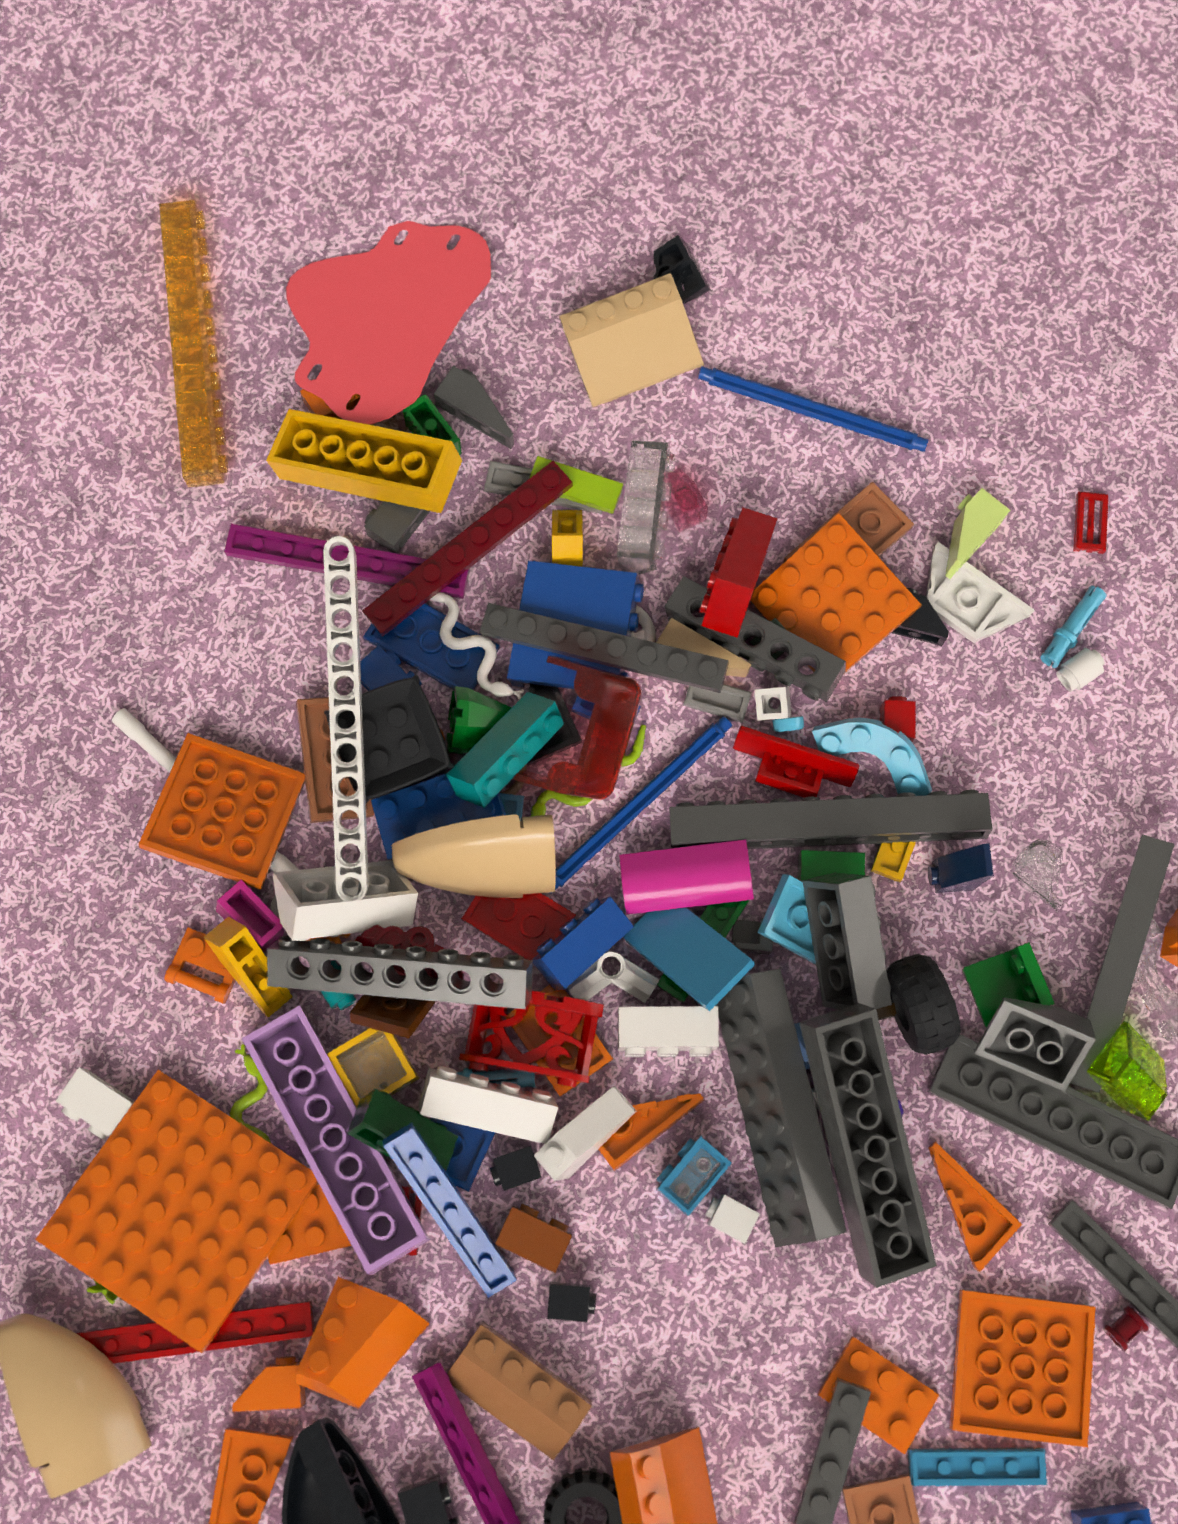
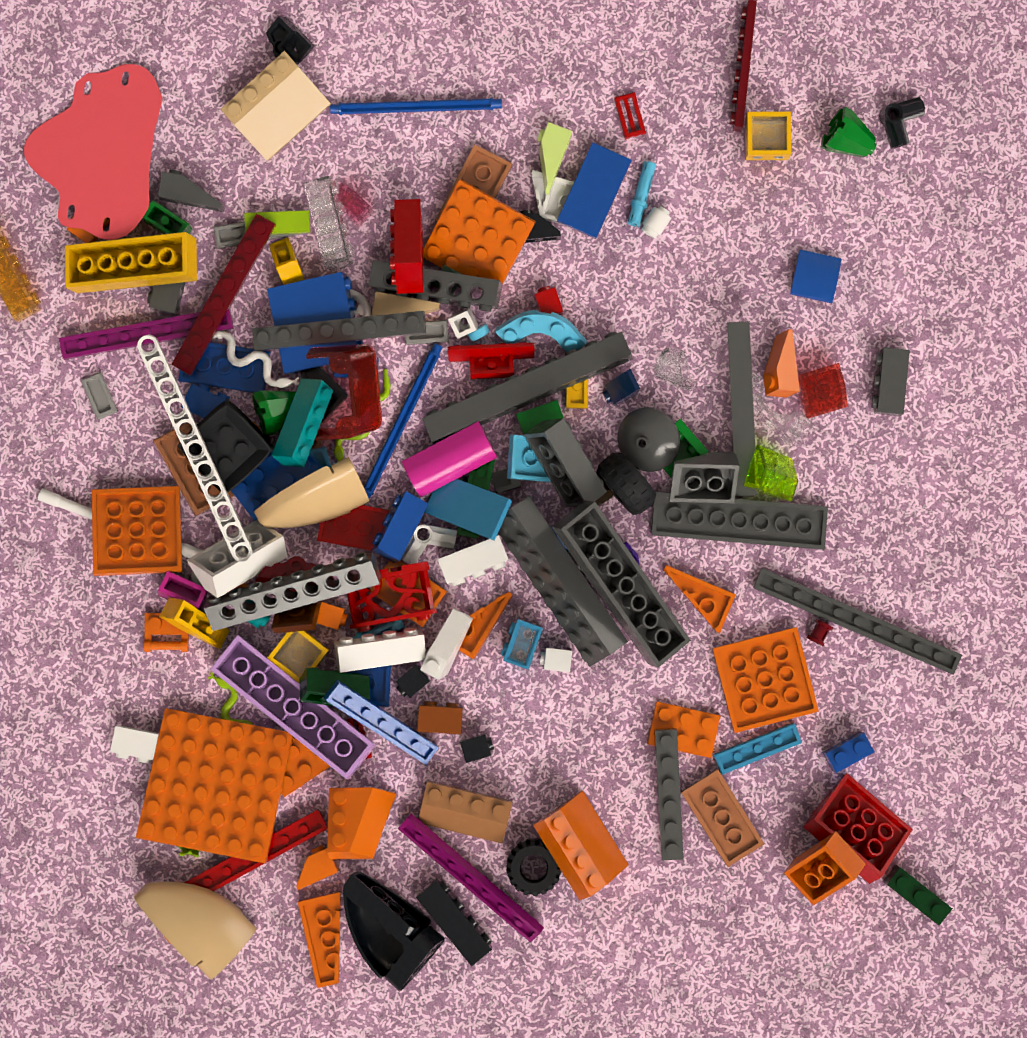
camera: 20 degrees left, 10 degrees up
none -> light grey tile [81,372,118,420]
none -> orange brick [317,602,348,630]
none -> blue tile [557,142,632,239]
none -> dark grey dish [617,407,680,472]

